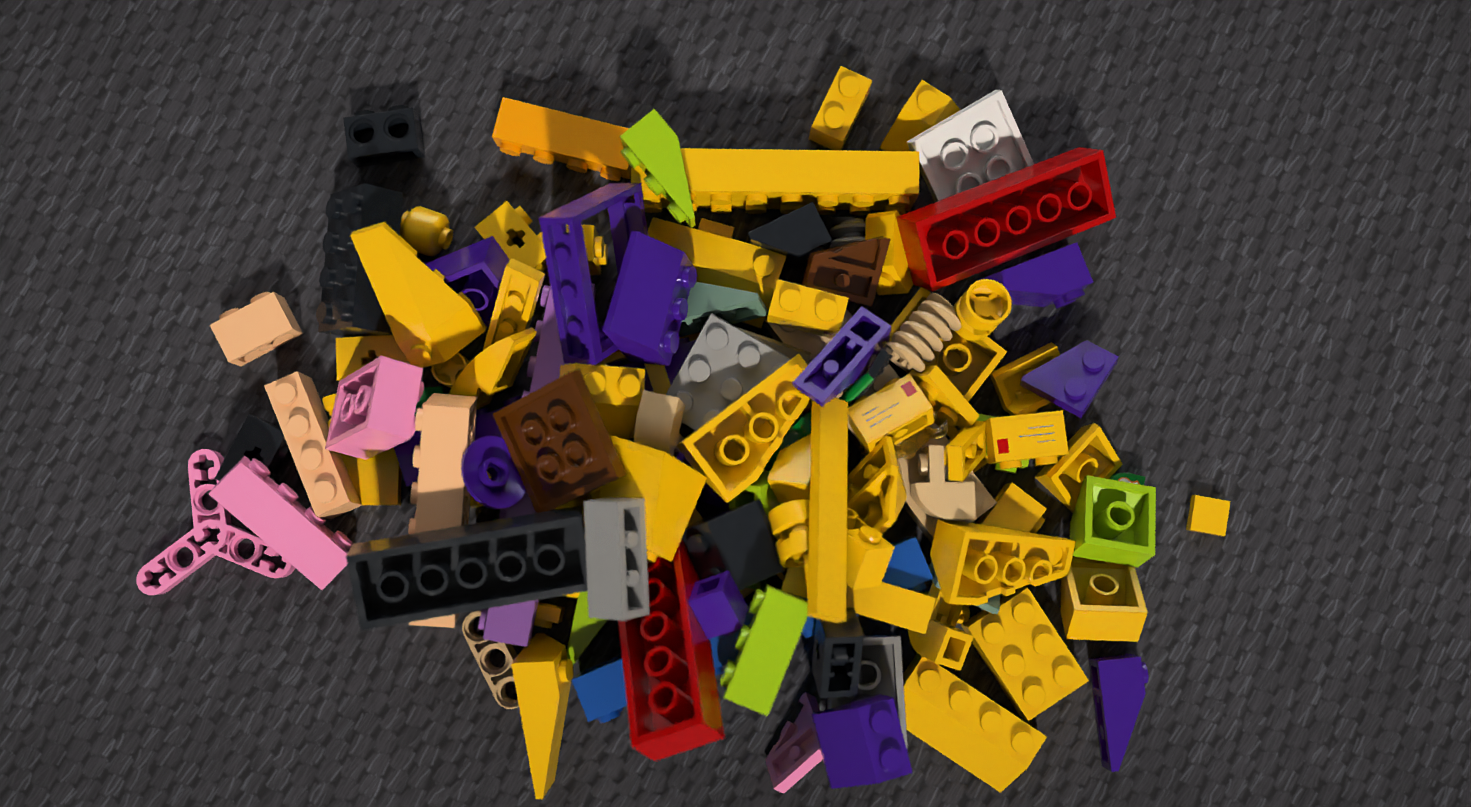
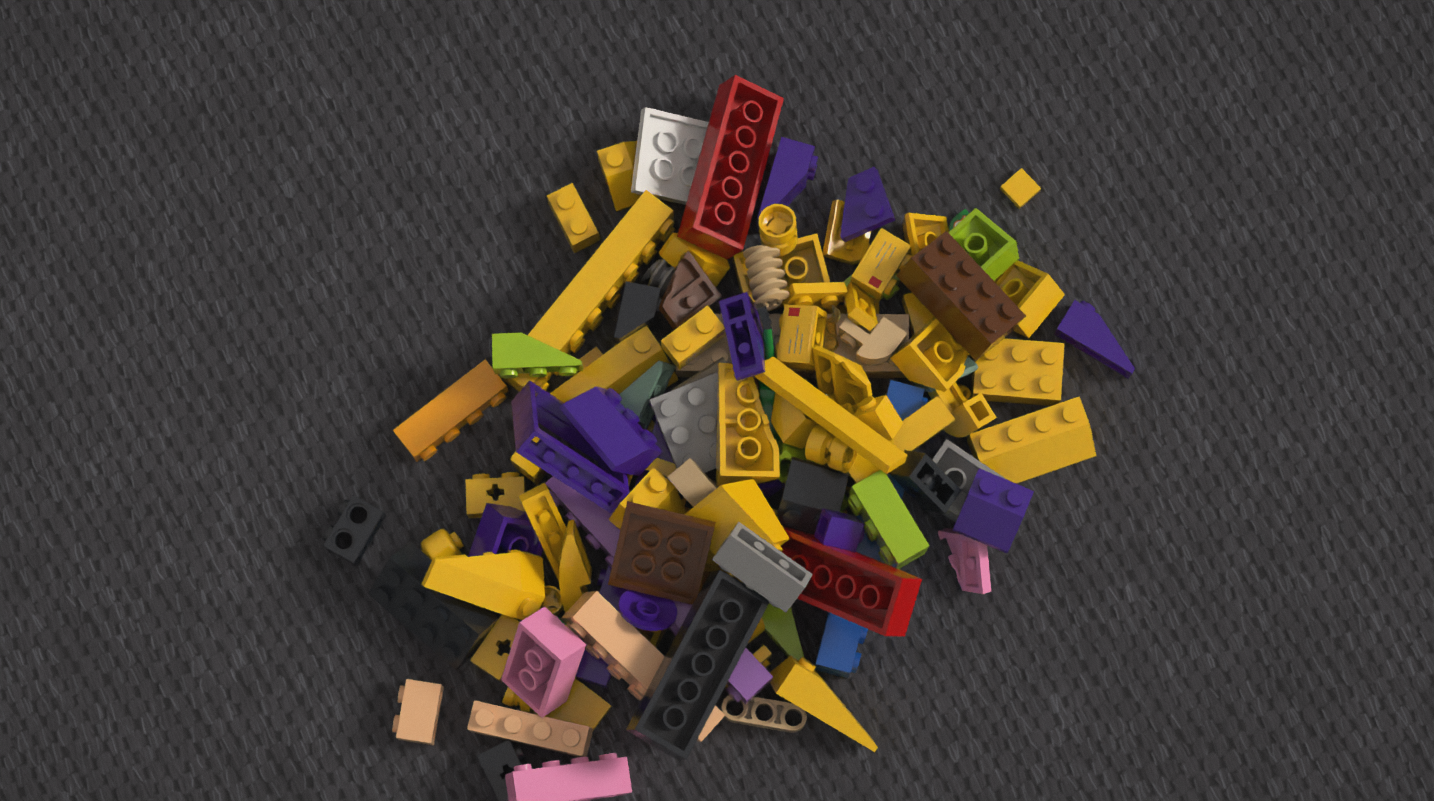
camera: 50 degrees left, 5 degrees down
none -> reddish brown brick [896,231,1026,361]

